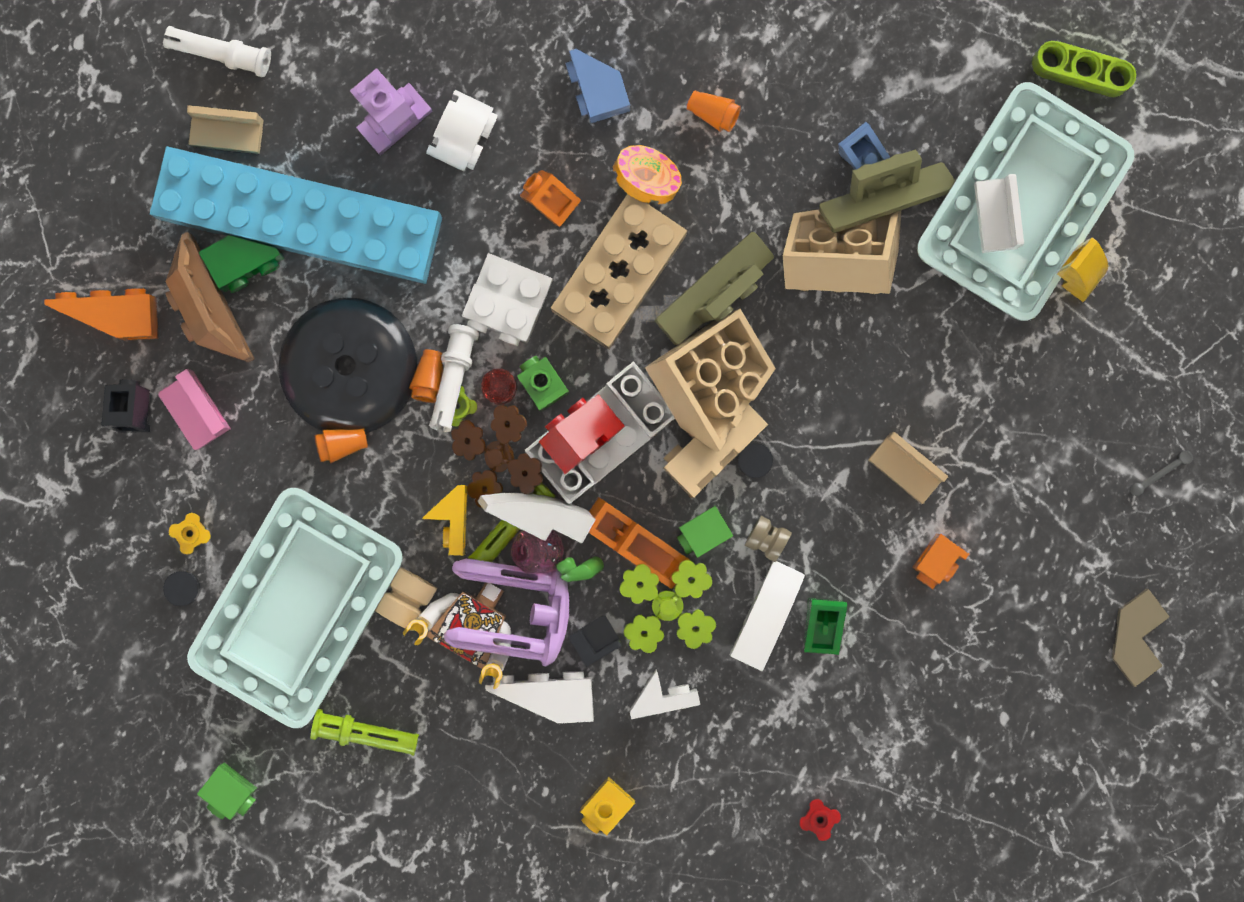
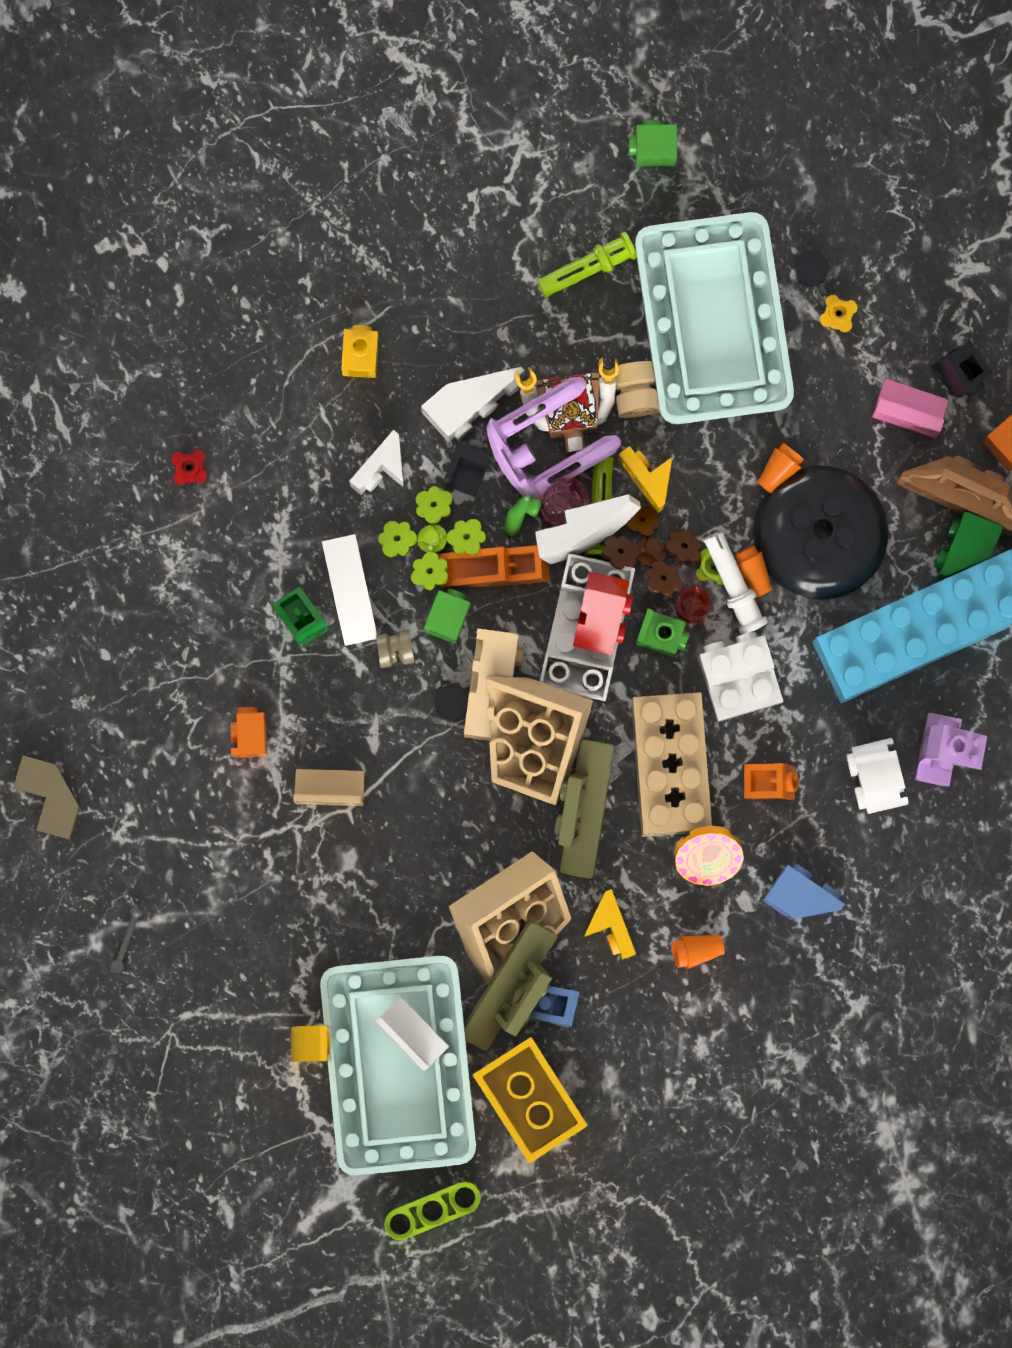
camera: 135 degrees right, 5 degrees down
none -> yellow brick [473,1037,588,1164]
none -> yellow slope [584,889,636,960]

